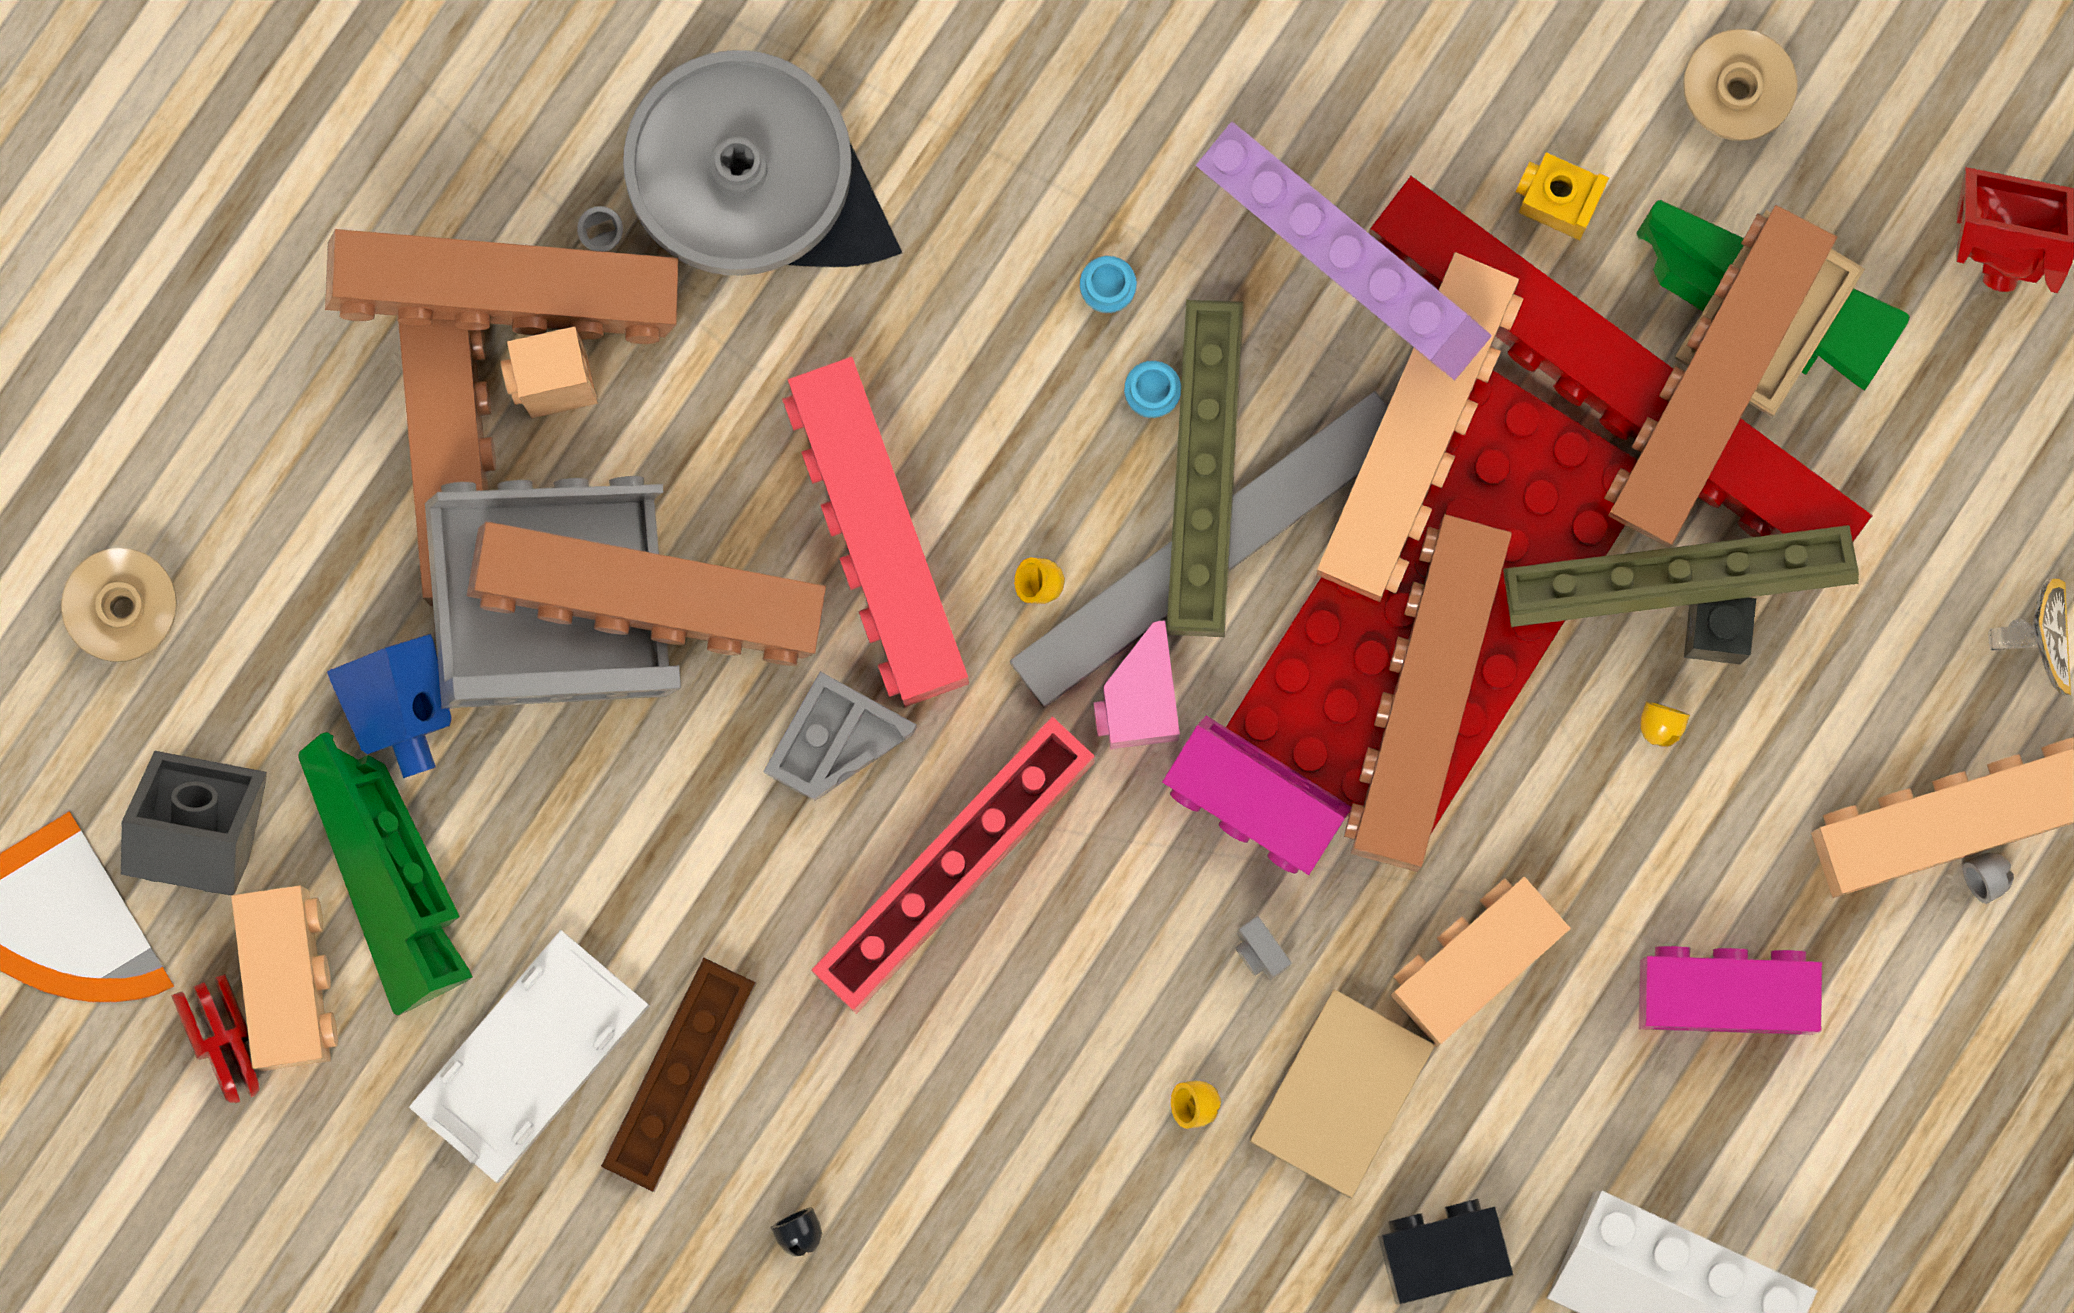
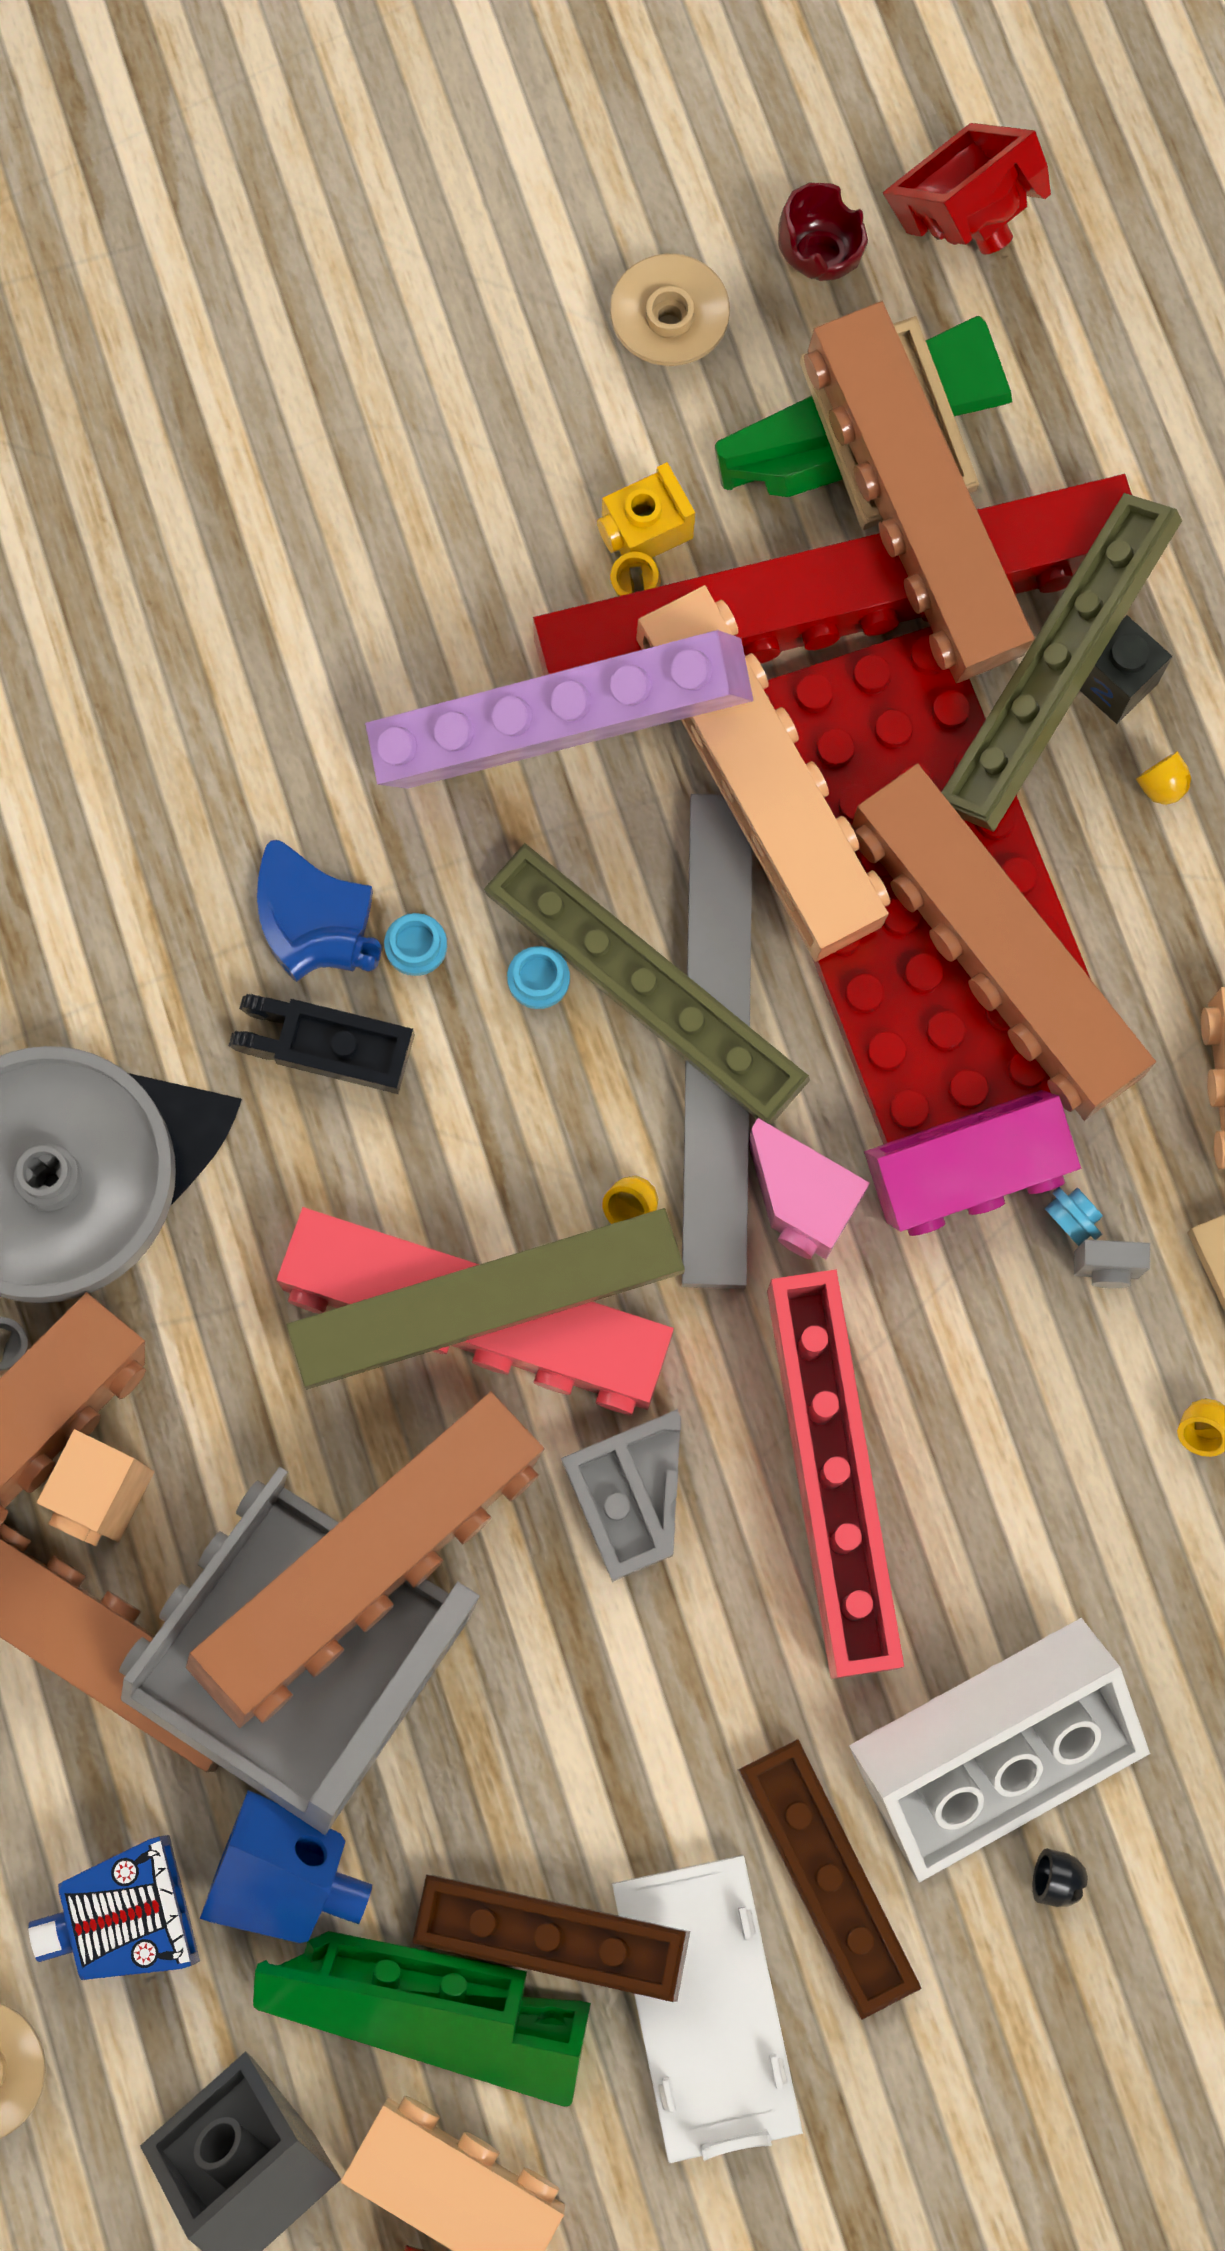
camera: 55 degrees left, 5 degrees down
none -> torso [28,1835,200,1980]
none -> black hinge [228,994,415,1094]
none -> blue arm [257,840,382,982]
none -> olive tile [286,1208,685,1390]
none -> reddish brown tile [412,1875,691,2002]
none -> yellow hinge [610,551,661,596]
none -> dark red hair [778,182,868,281]
none -> white slope [849,1618,1150,1883]
none -> medium azure plate [1044,1187,1103,1246]

